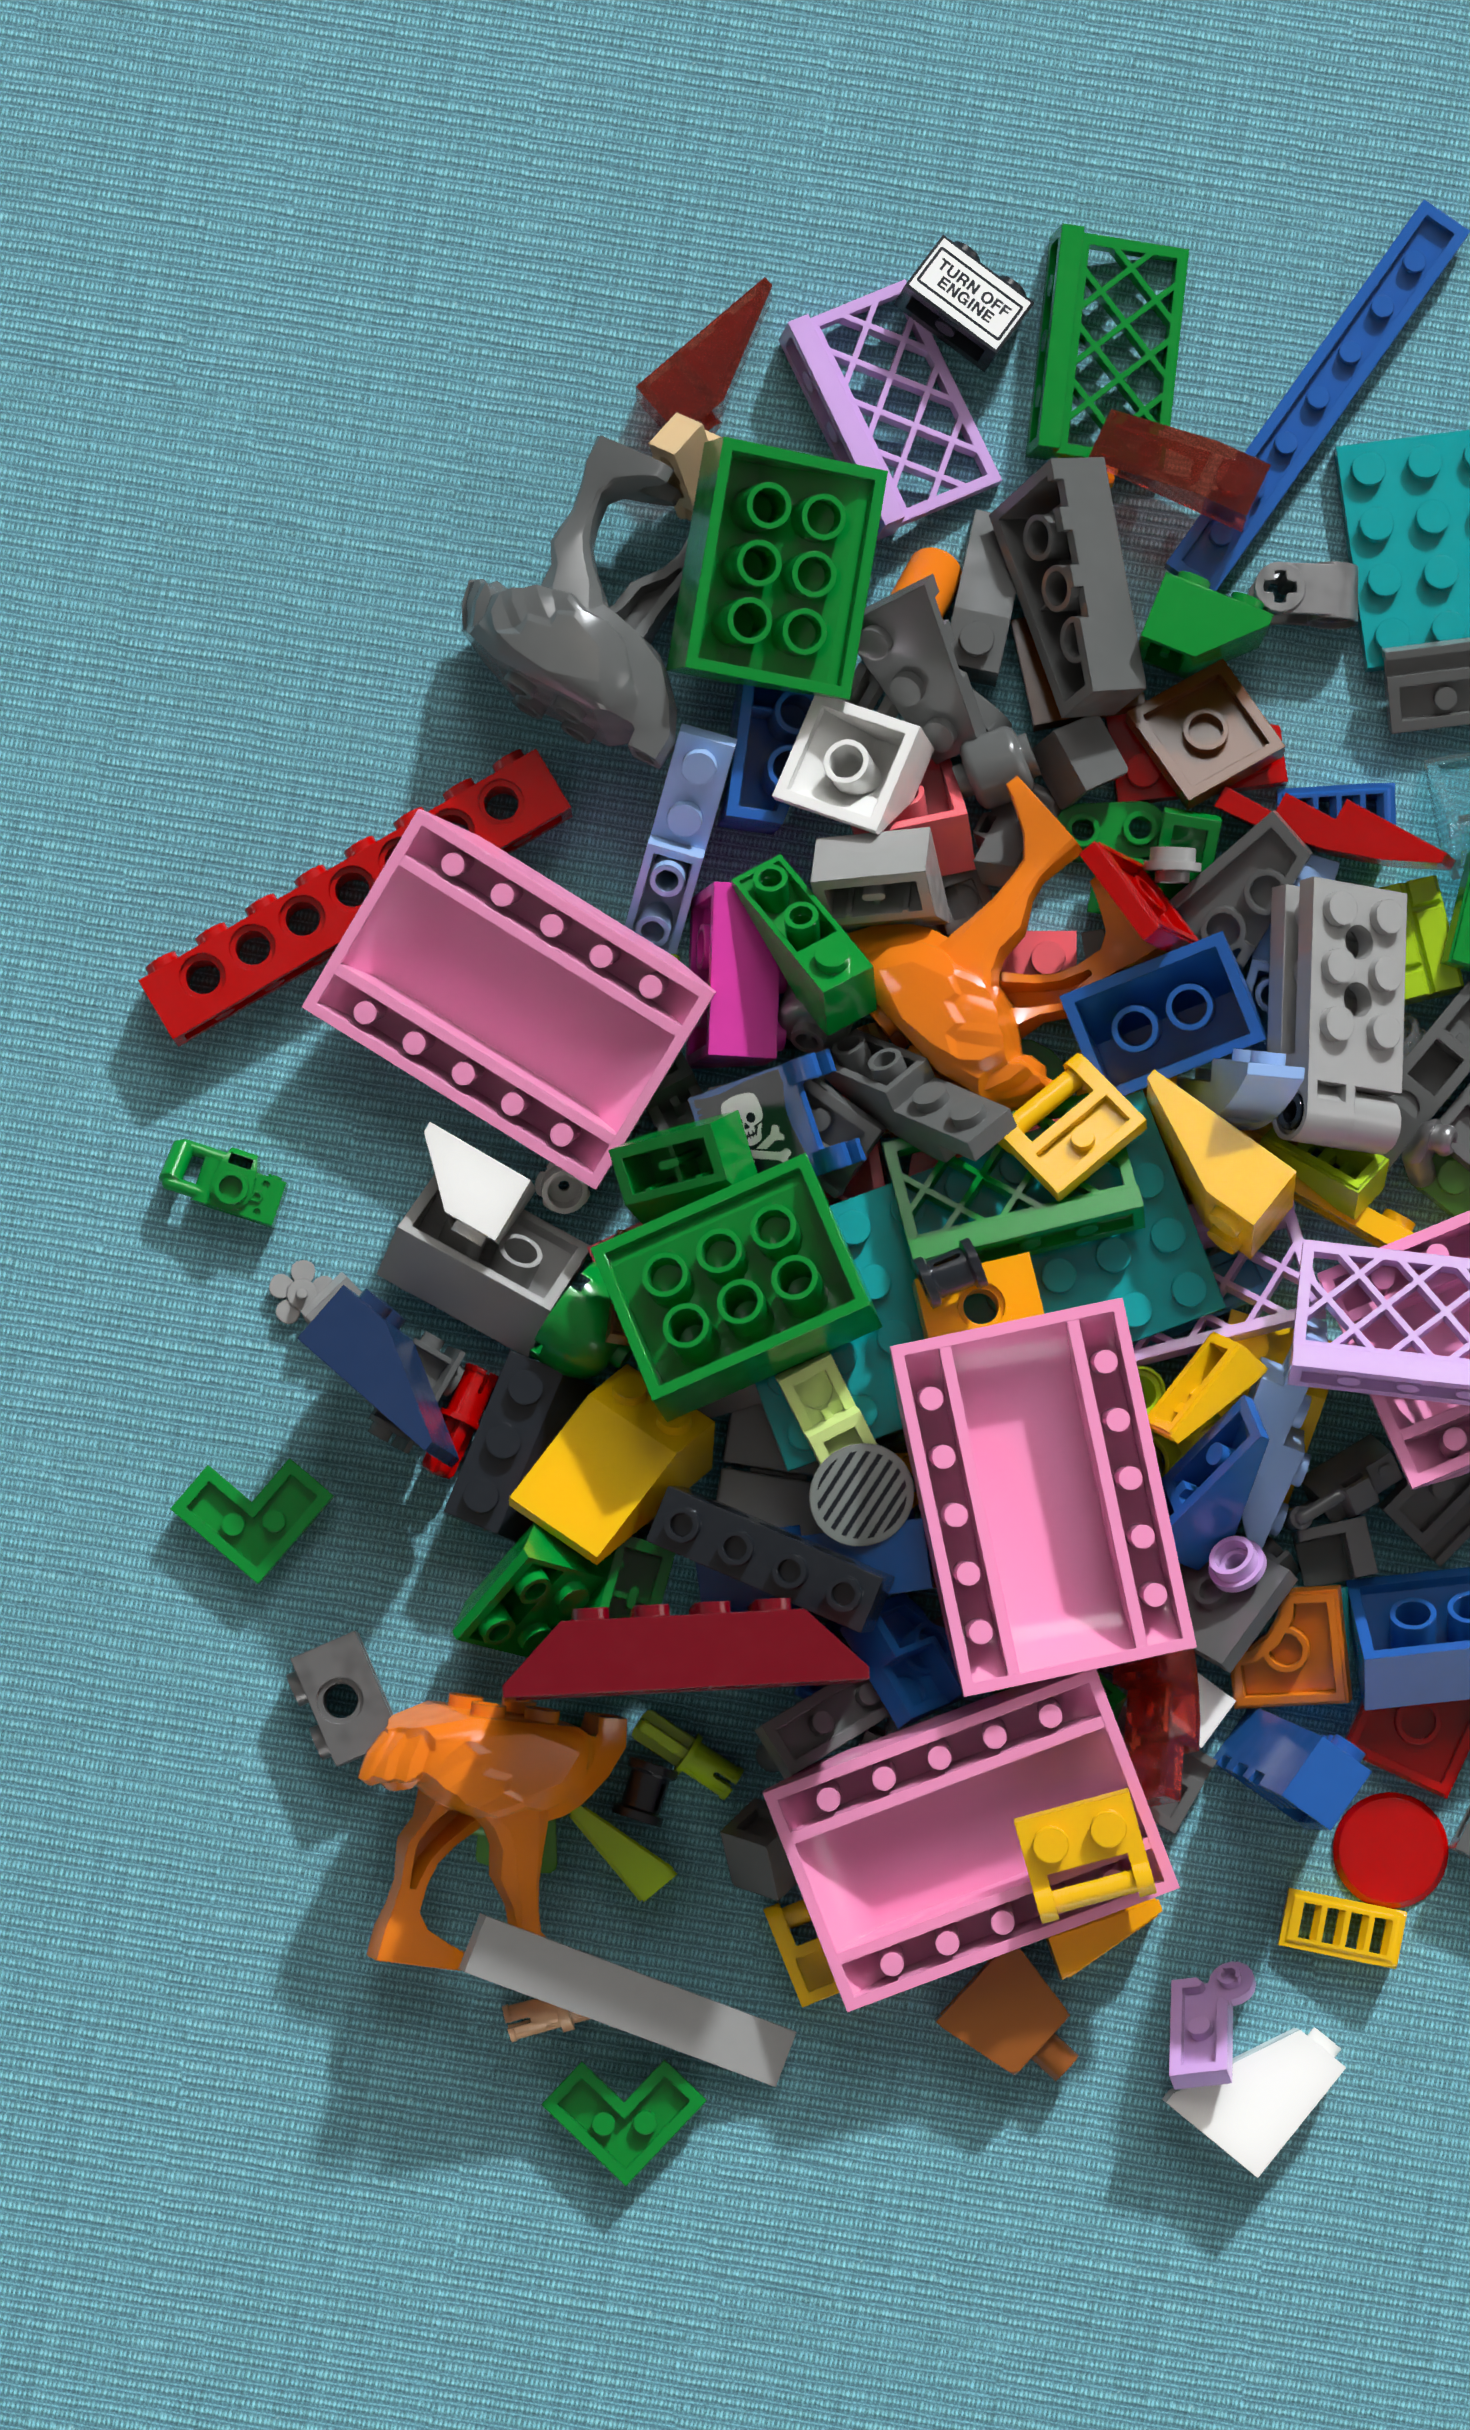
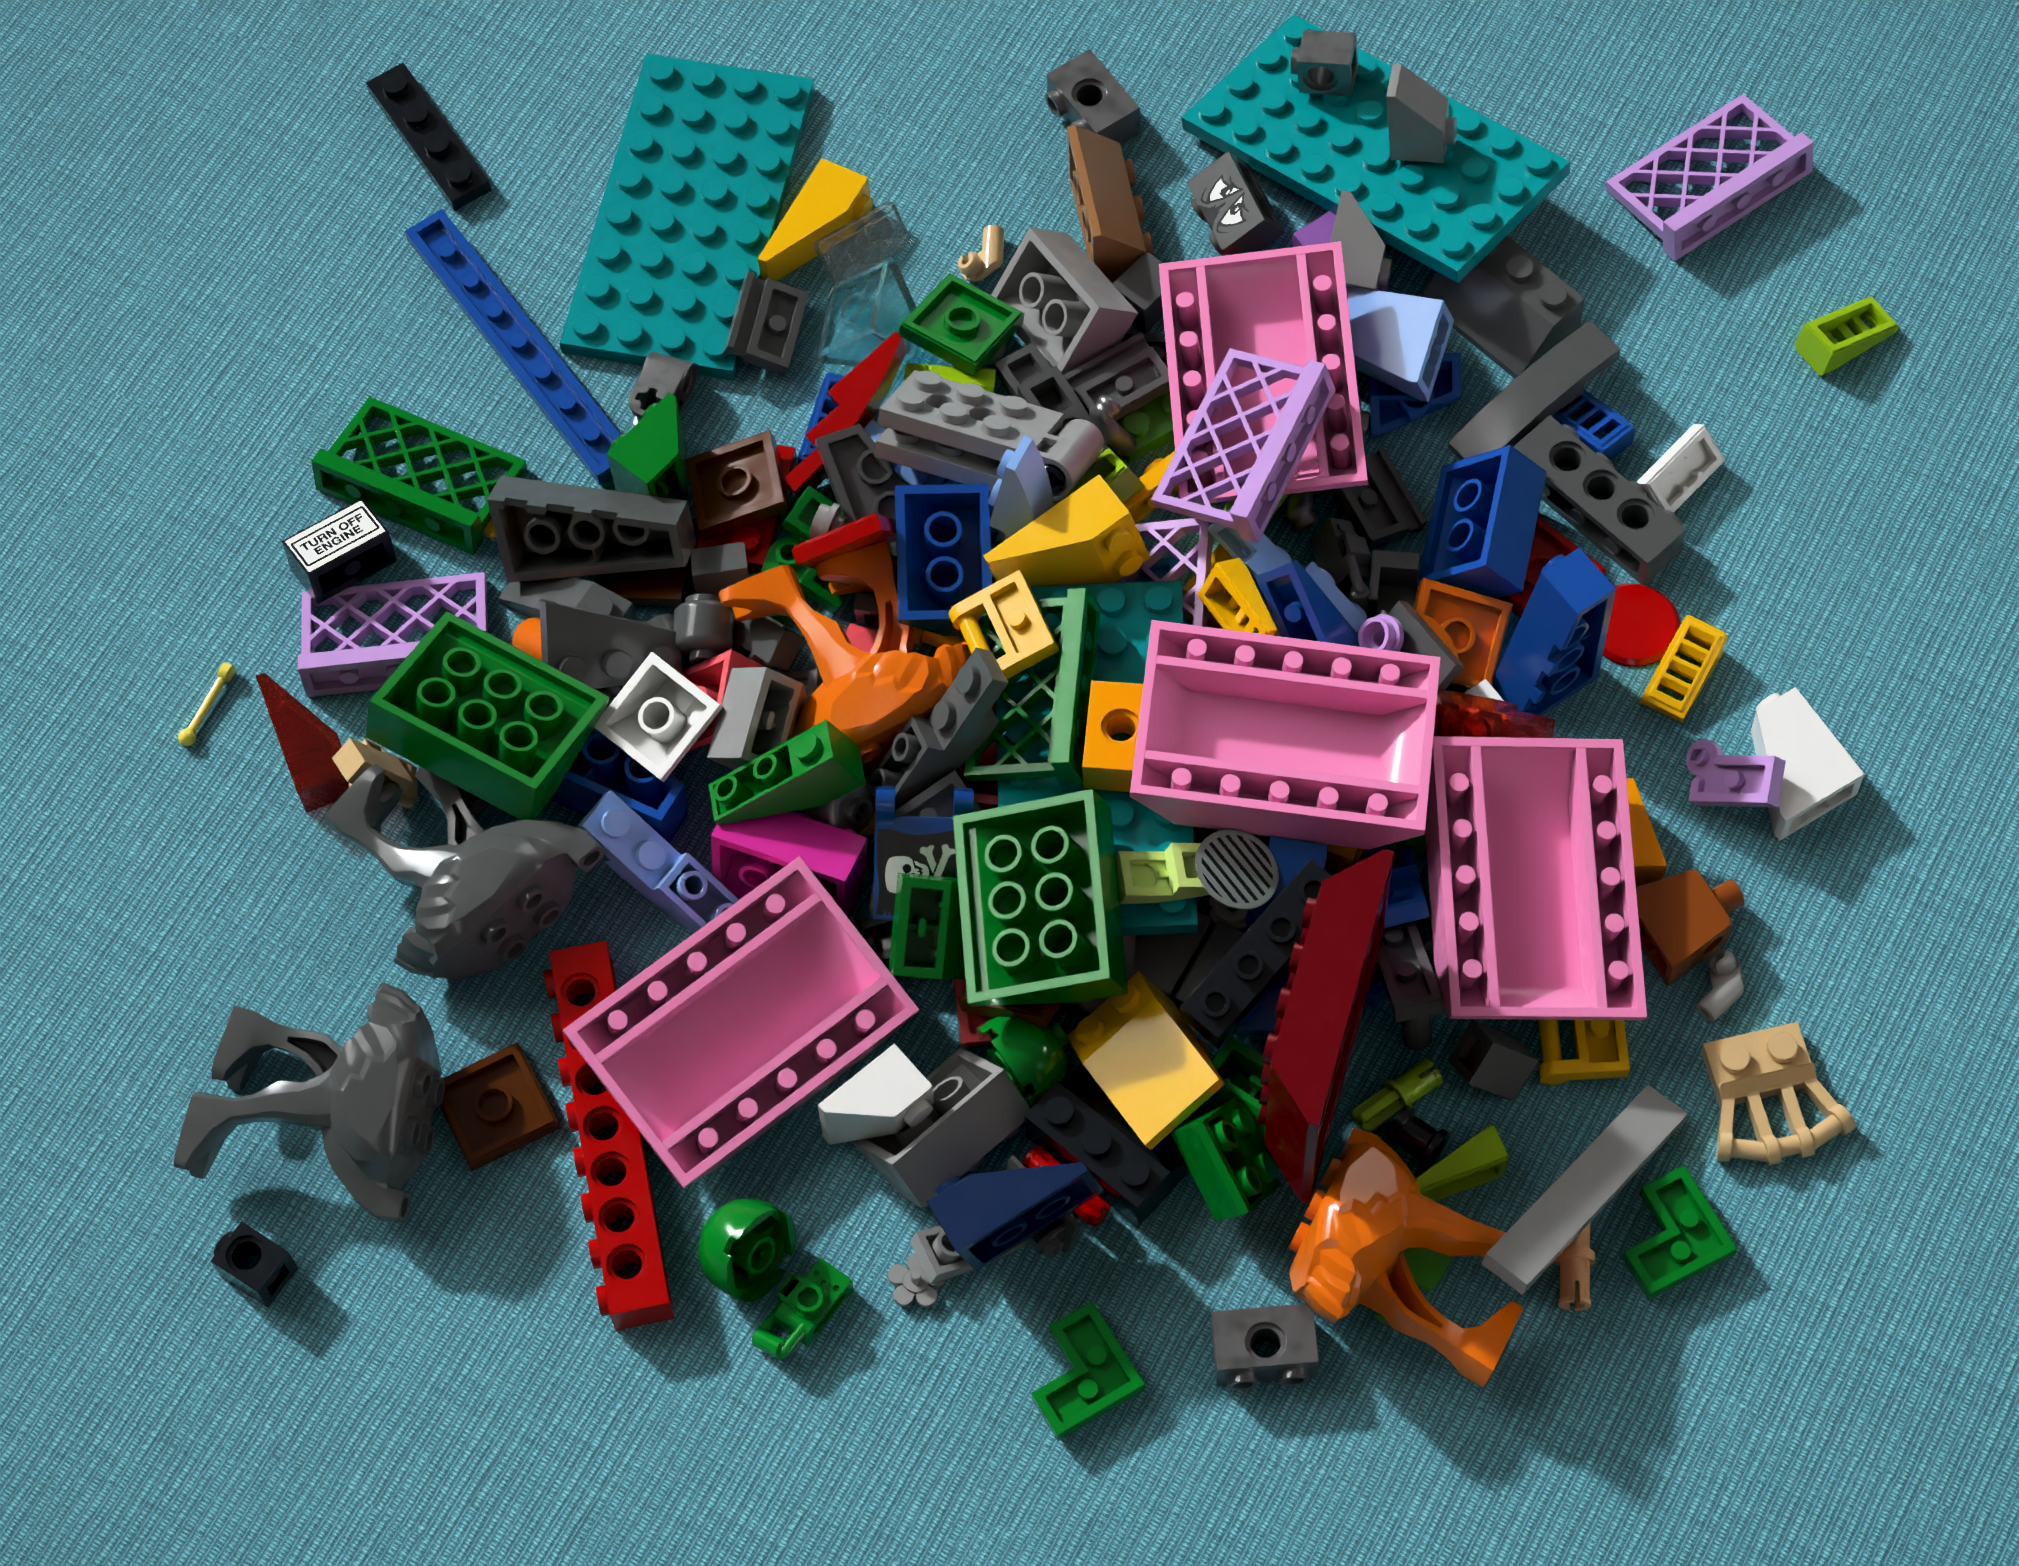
camera: 65 degrees left, 20 degrees down
white plate [535,1162,590,1214] -> none
black bush [912,1238,988,1309] -> none
yellow plate [1014,1788,1157,1924] -> none
clear red slope [1089,409,1271,532] -> none
none -> dark grey animal [173,983,445,1222]
none -> light yellow hinge [178,662,235,747]
none -> black brick [211,1221,298,1308]
none -> reddish brown tile [440,1042,560,1172]
none -> green cylinder [698,1199,796,1302]
none -> light grey arm [1696,949,1744,1023]
none -> tan plate [1701,1022,1856,1166]

